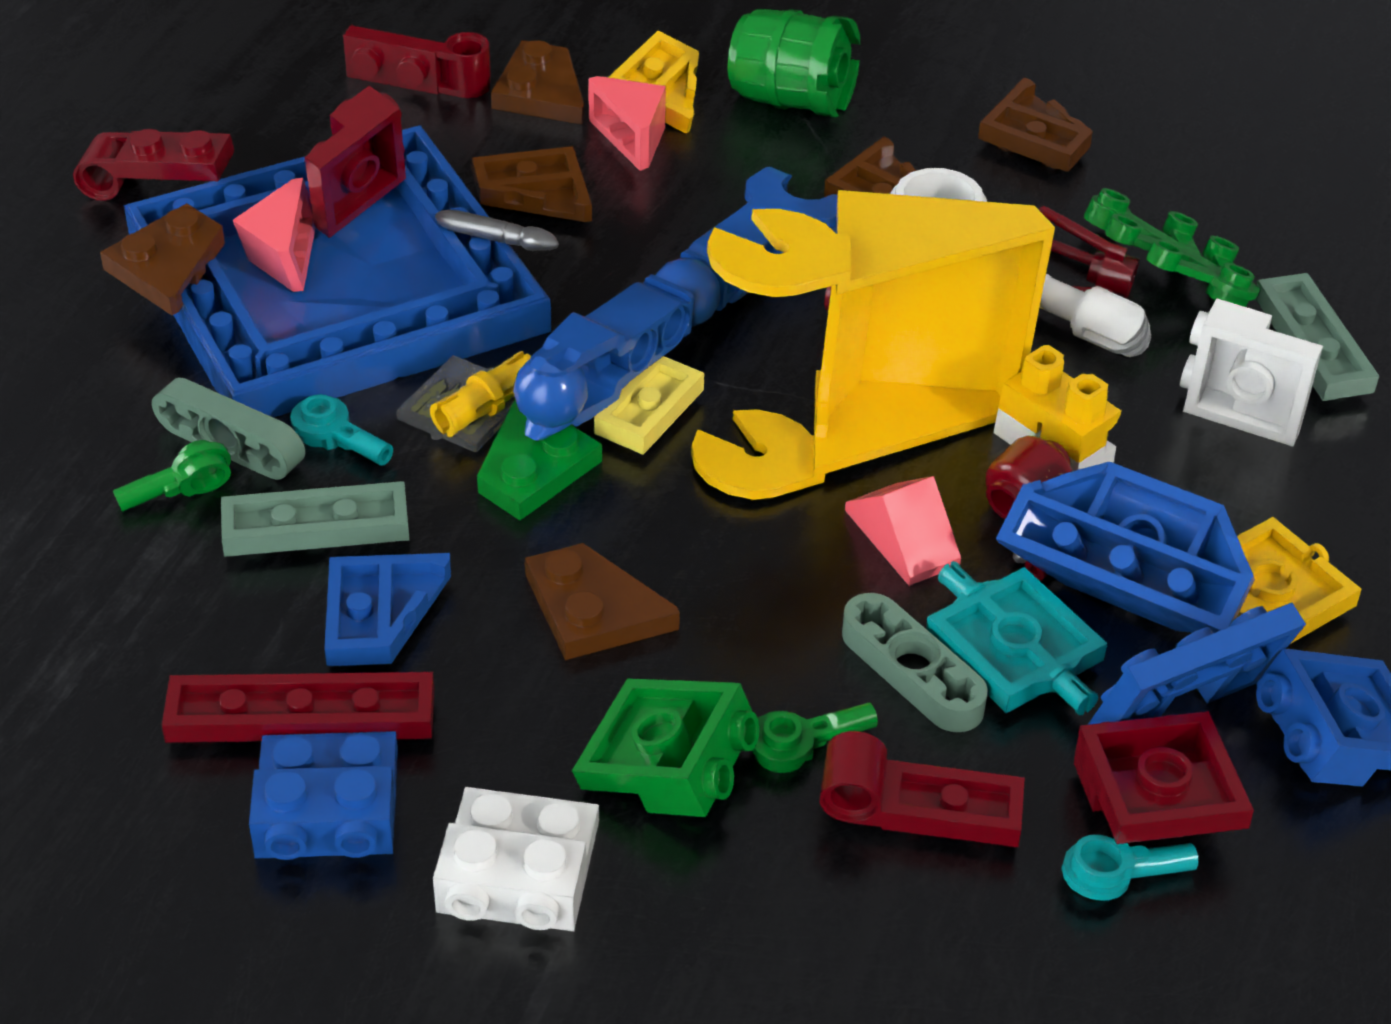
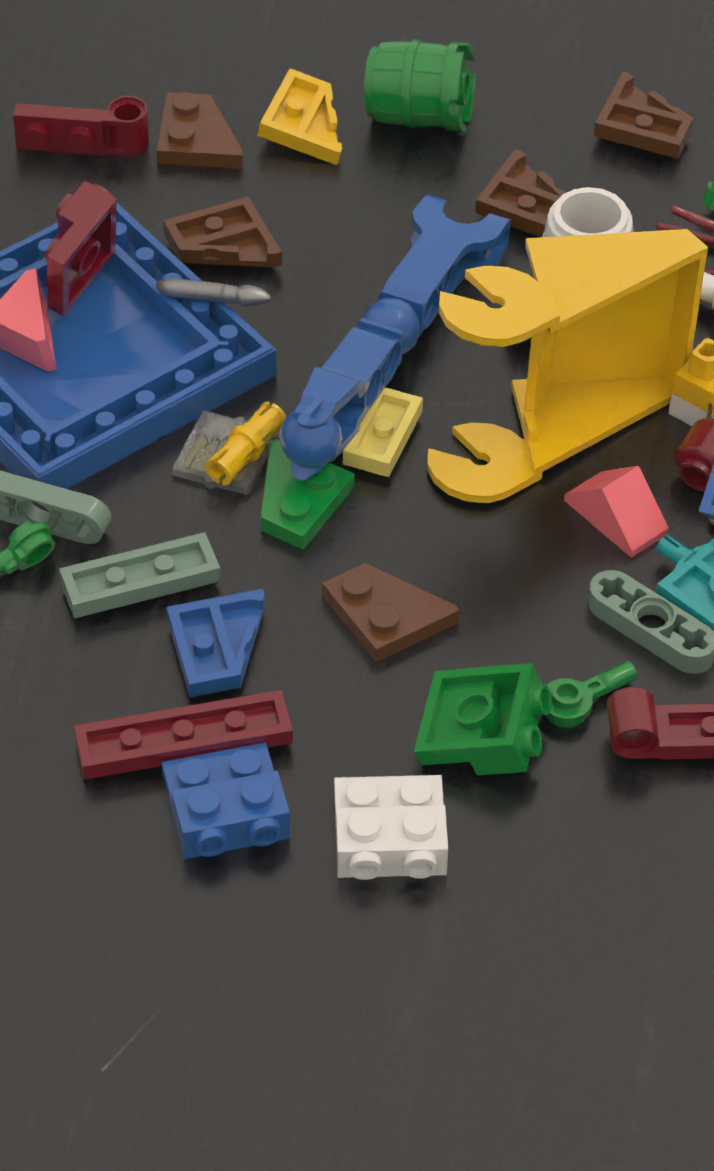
camera: 10 degrees left, 5 degrees up
teal plate [290,394,393,466] -> none
coral slope [588,76,666,171] -> none

